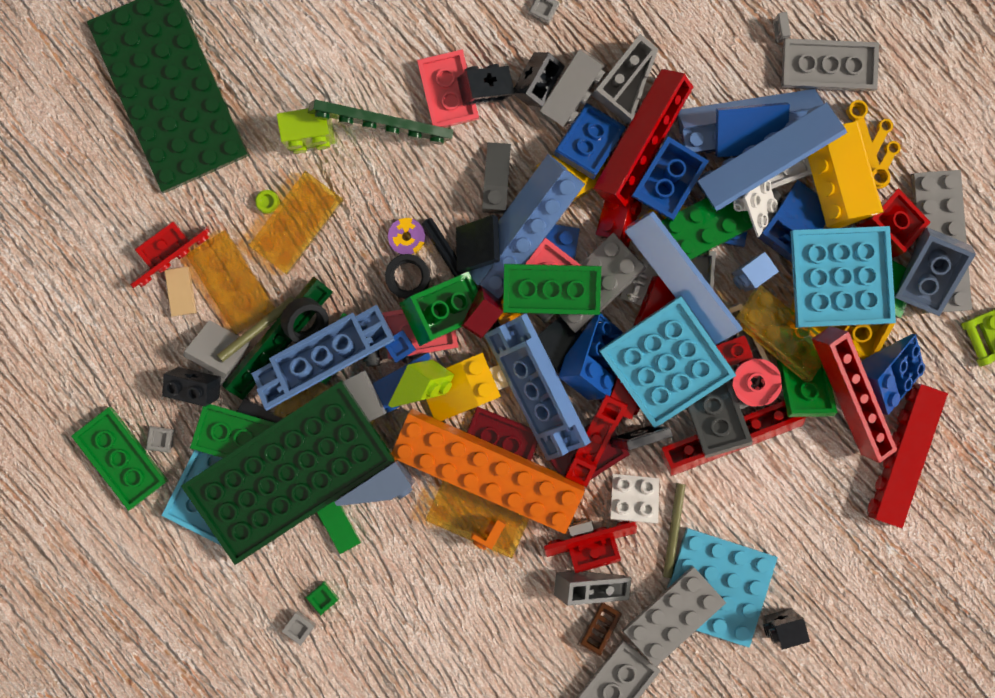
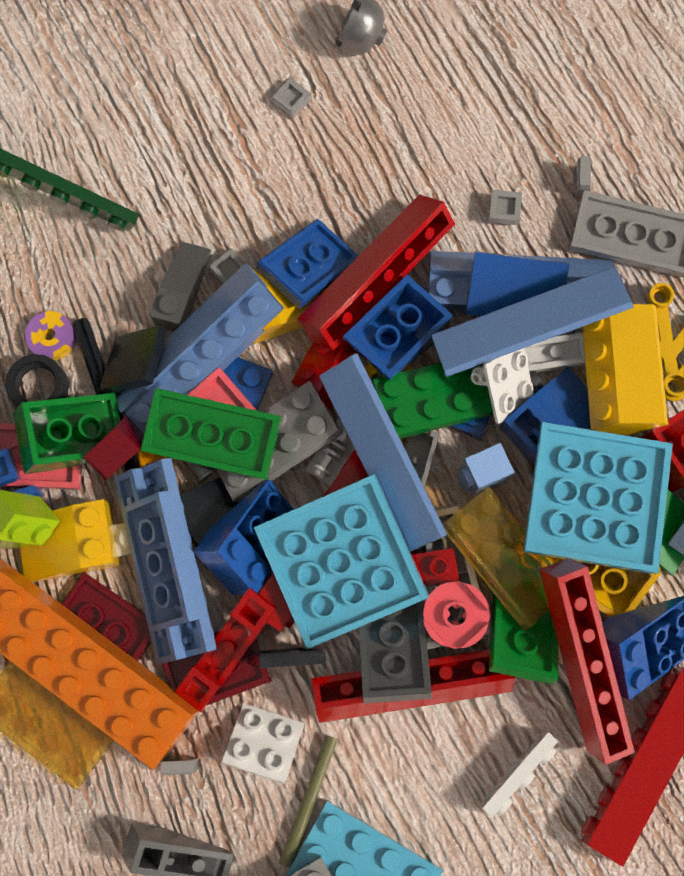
camera: 15 degrees right, 10 degrees down
coral plate [417,49,479,128] -> none
black brick [457,64,515,106] -> none
orange bracket [471,517,506,550] -> none
black brick [514,52,565,107] -> none
light grey wedge [540,49,607,127] -> none
red bracket [544,521,637,573] -> none
light grey wedge [591,34,658,124] -> none
none -> light grey tile [207,248,245,285]
none -> white plate [479,731,558,818]
none -> light grey plate [488,189,522,226]

